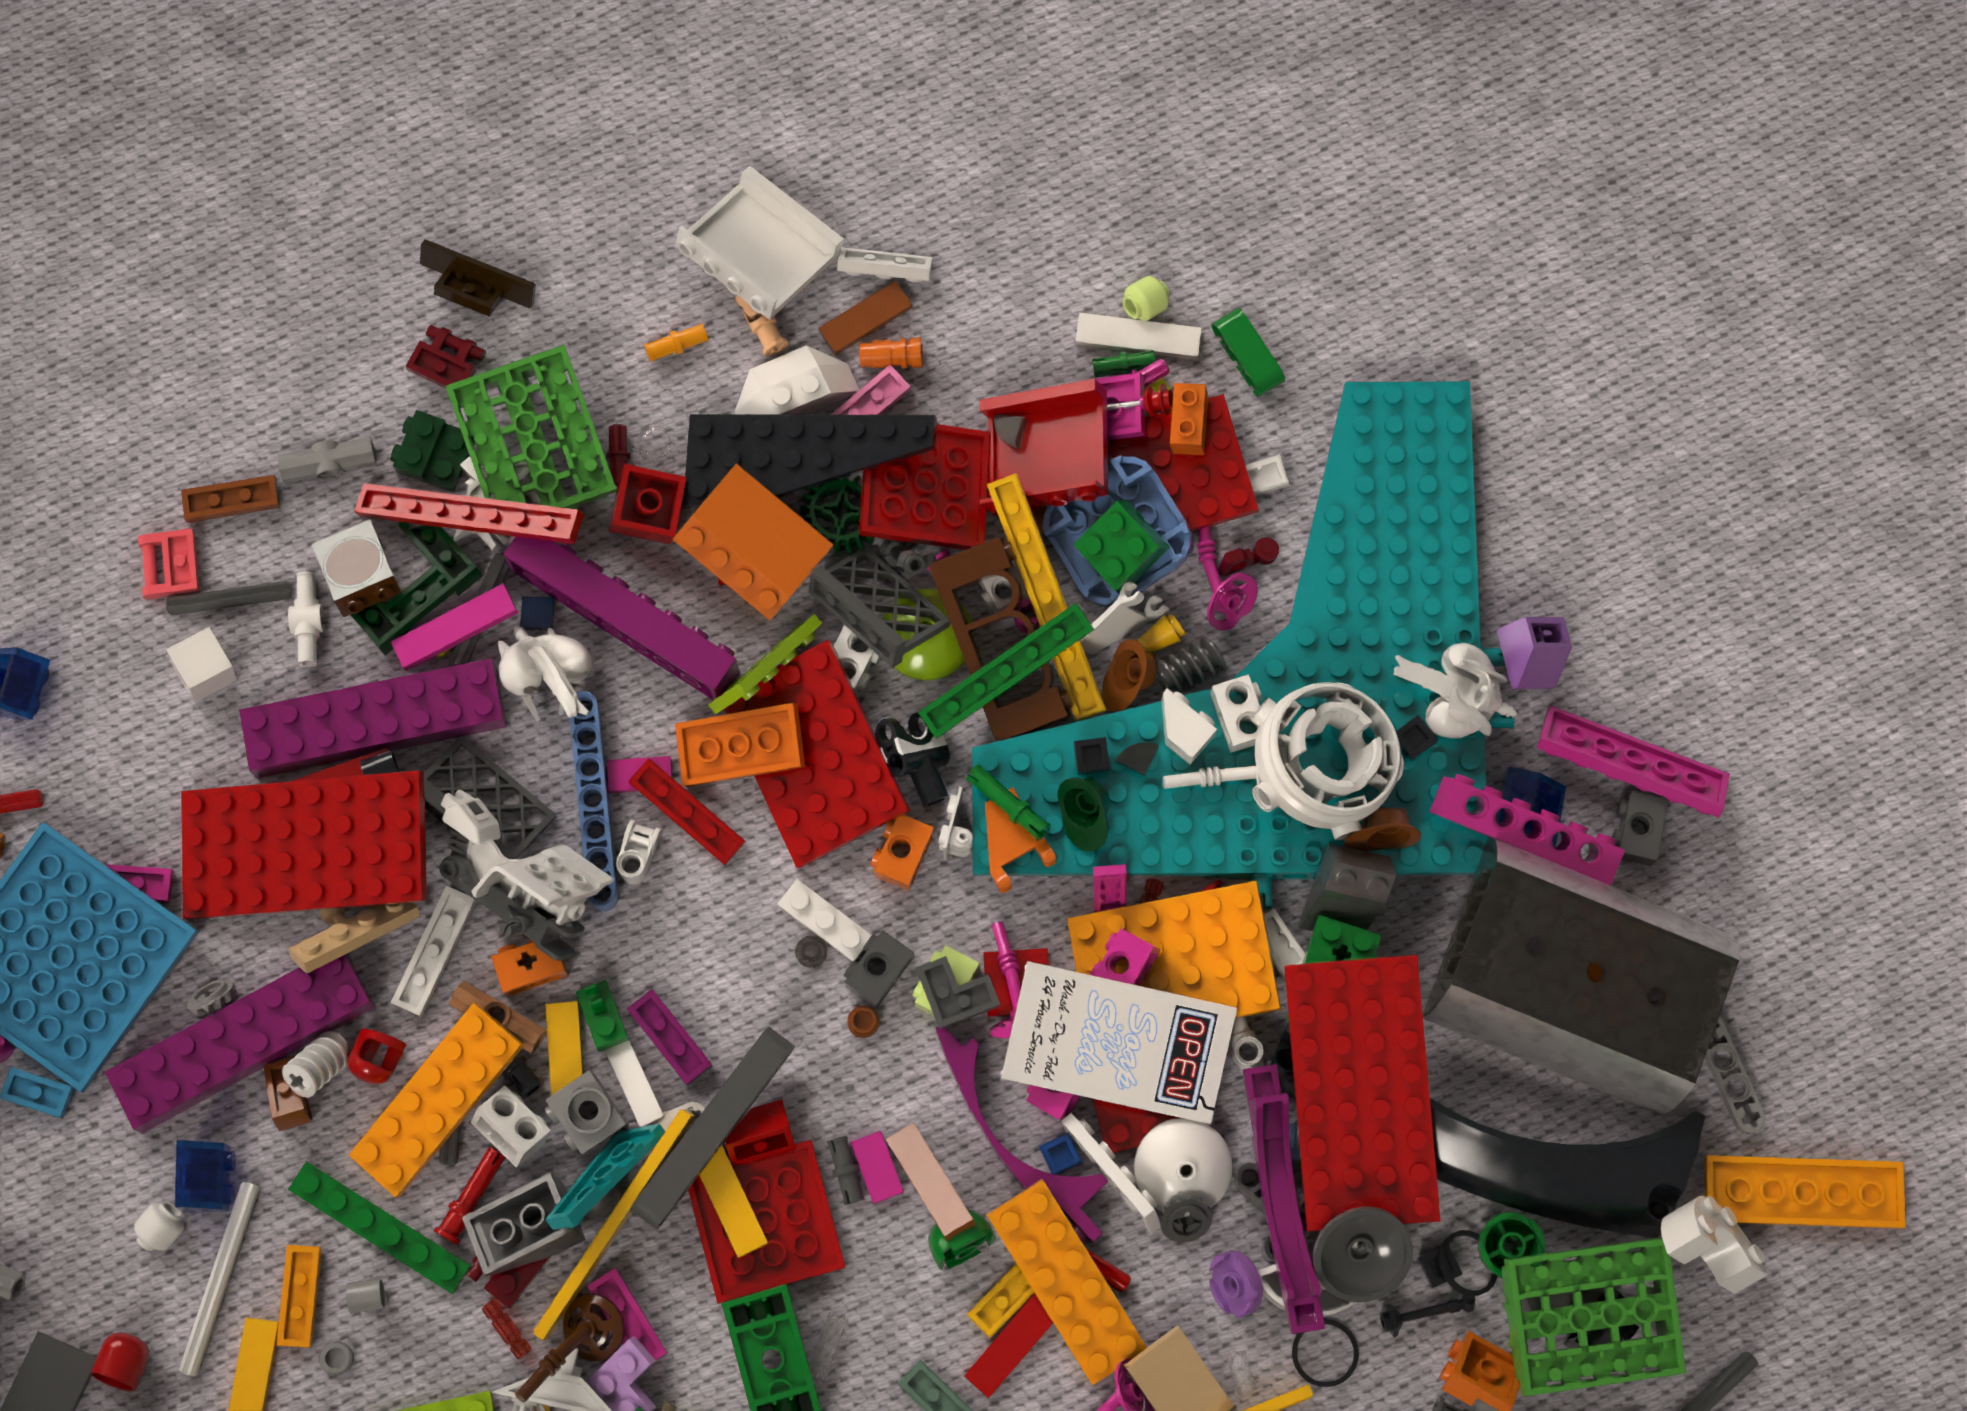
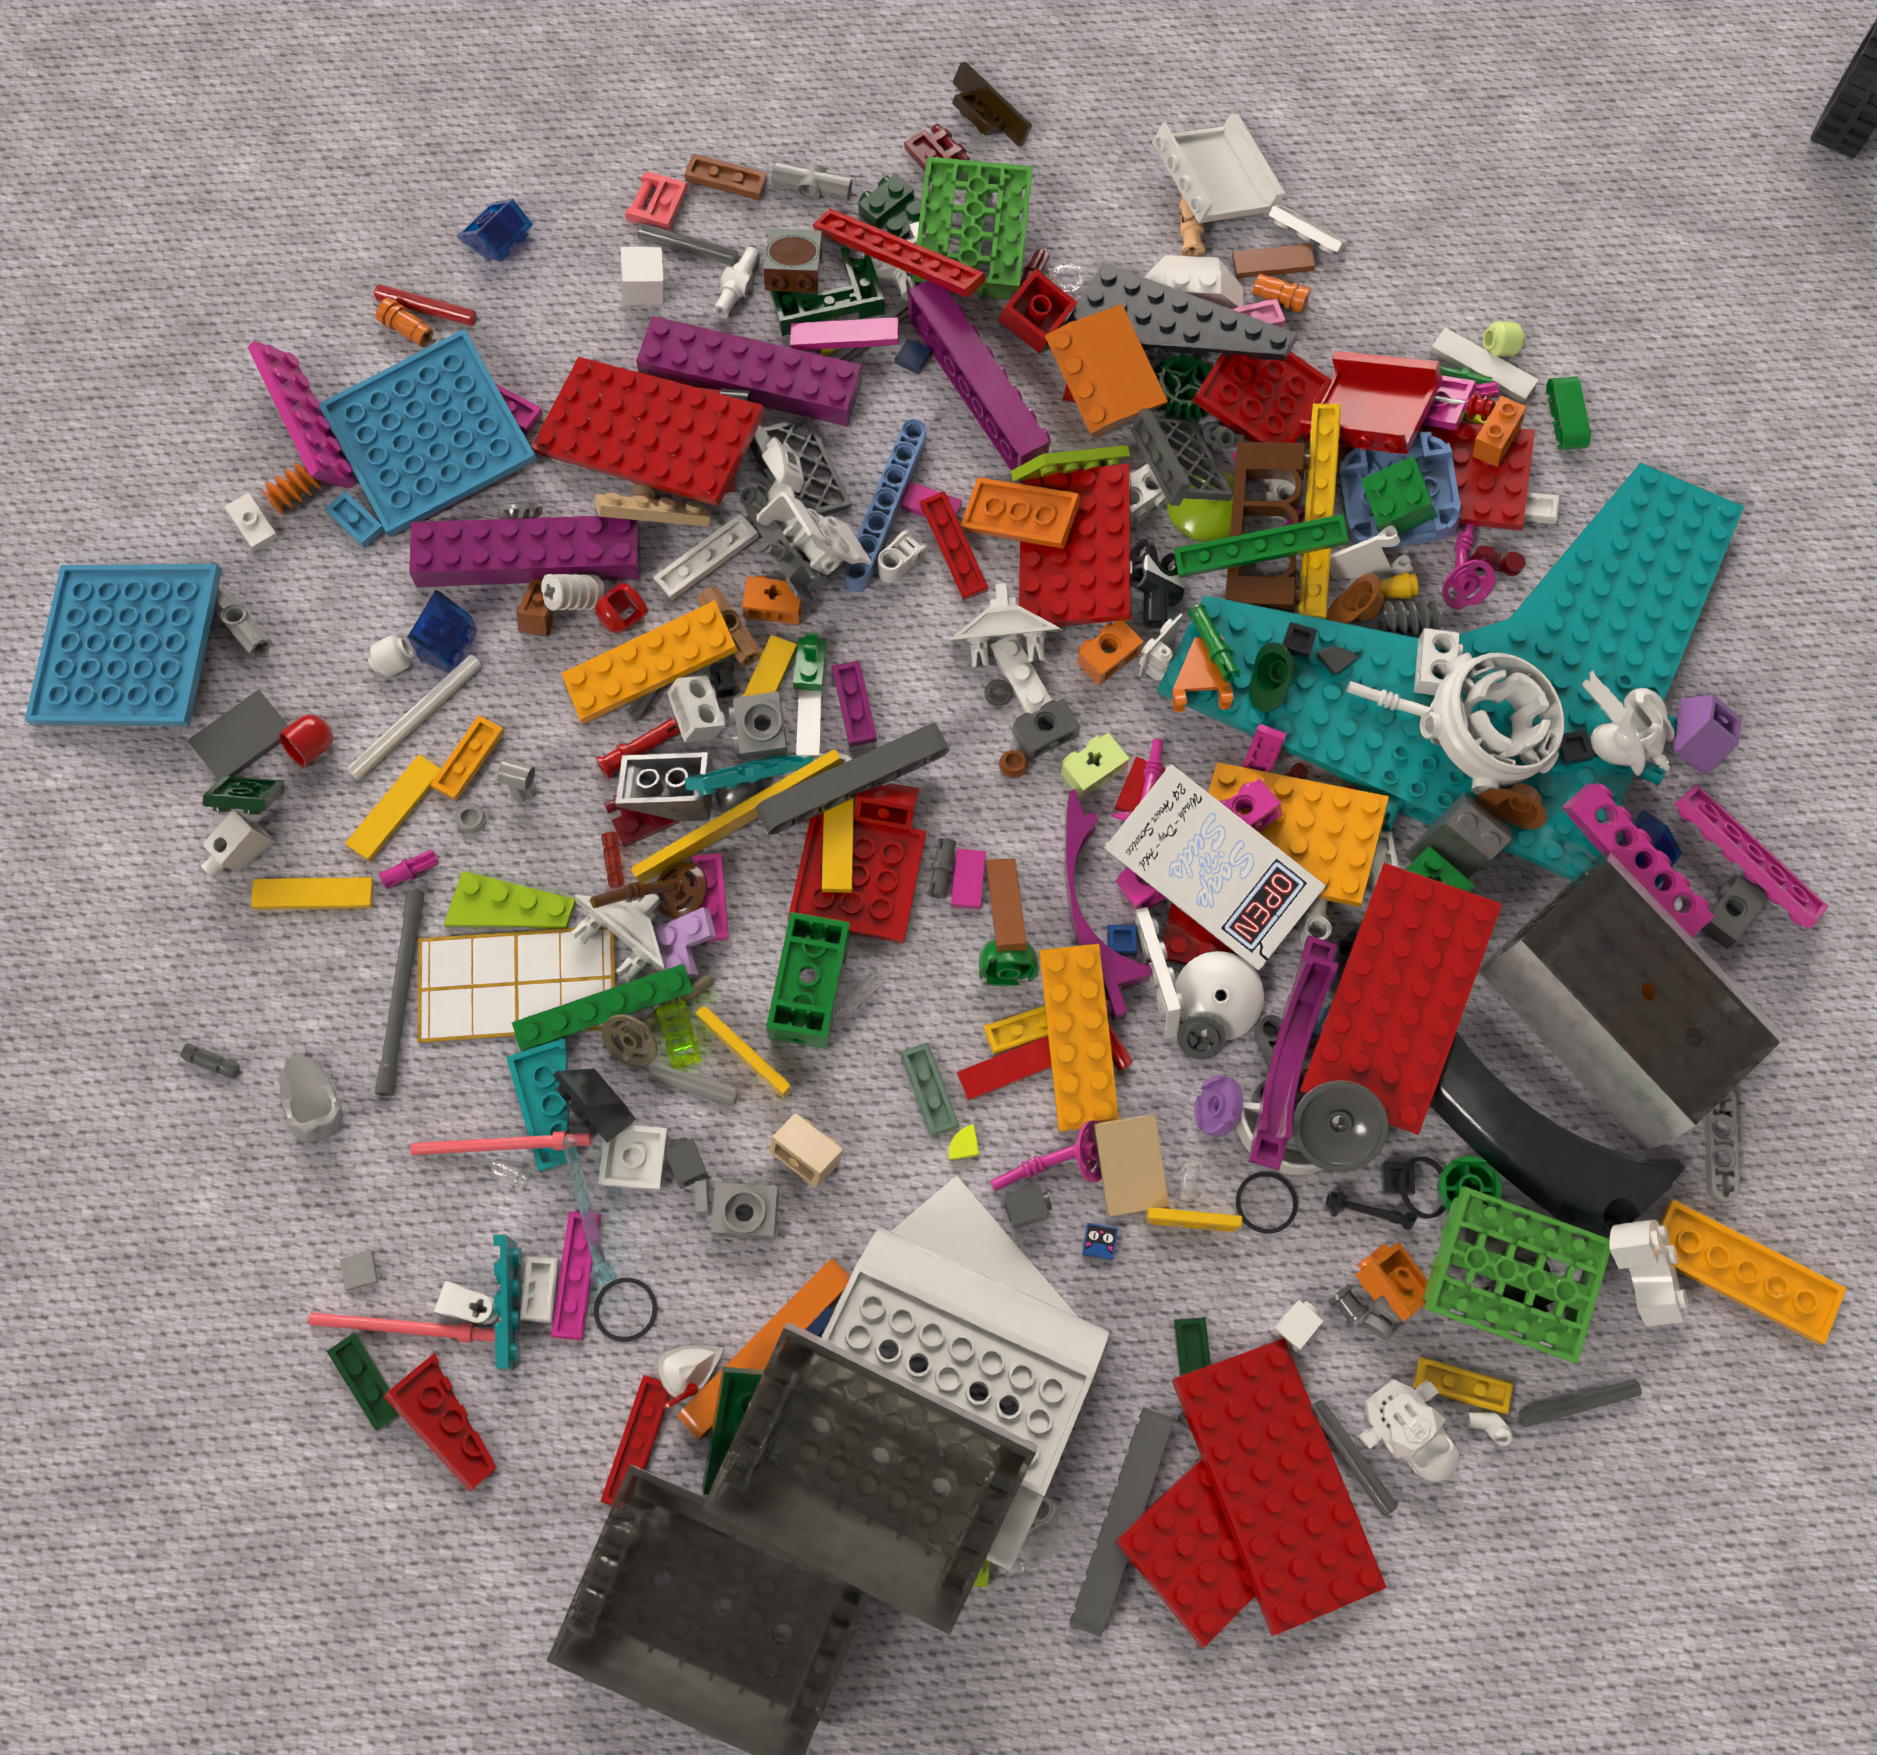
camera: 25 degrees right, 5 degrees down
green plate [288,1162,472,1295] -> none
white hair [498,625,593,722] -> none
light orange pin [644,323,709,362] -> none
dark grey plate [916,956,1000,1030] -> none
clear smoke tile [994,414,1027,449] -> none
white slope [1161,688,1217,765] -> none
none -> white connector [949,583,1063,668]

